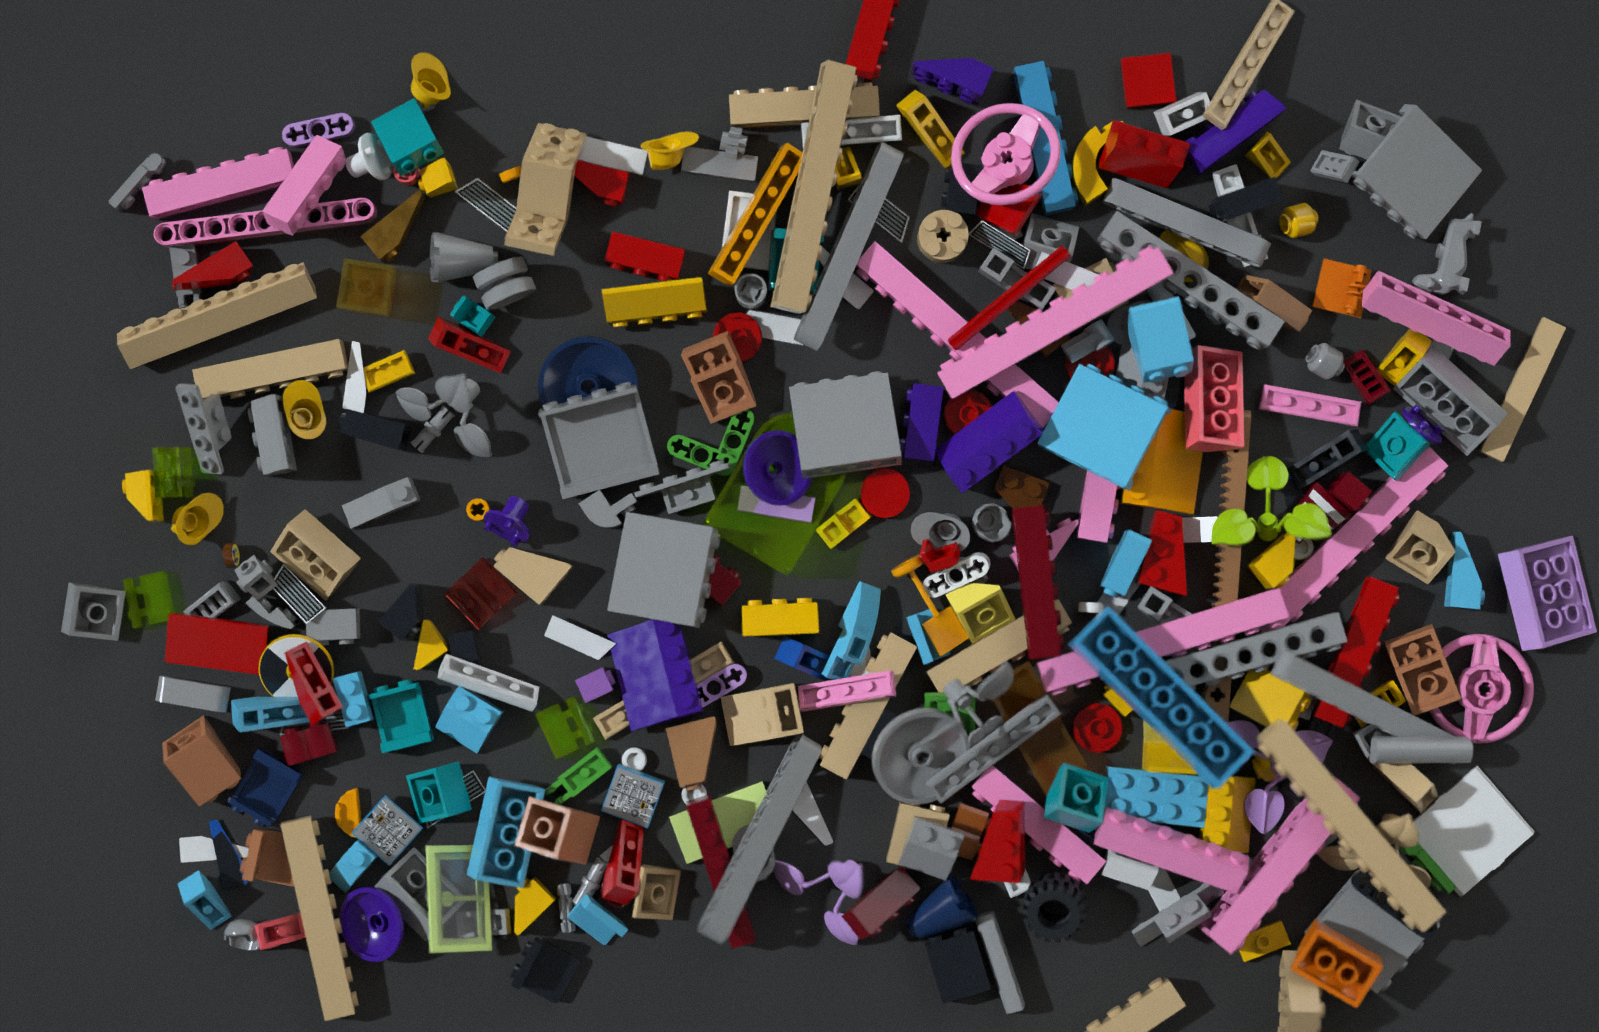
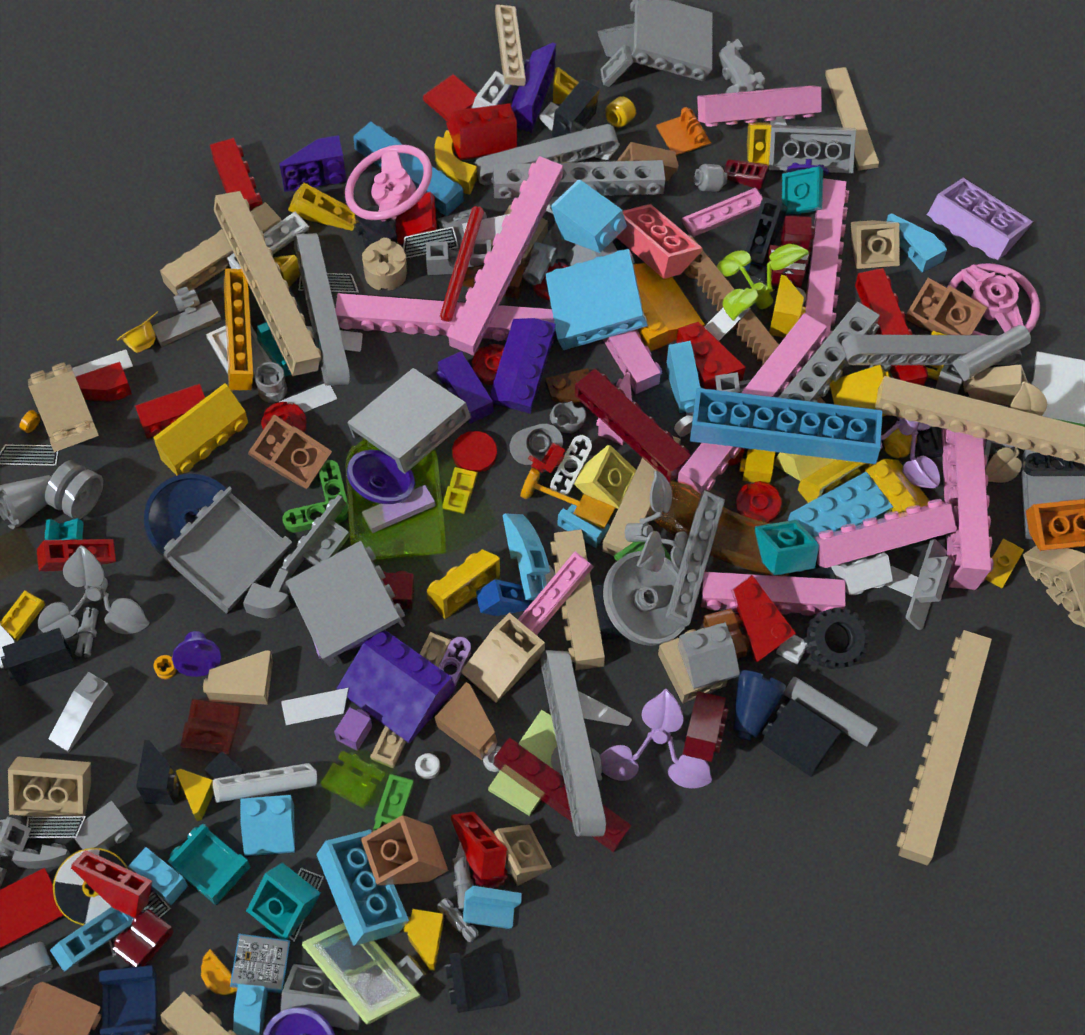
camera: 35 degrees left, 25 degrees down
tile [601,764,665,828] -> none

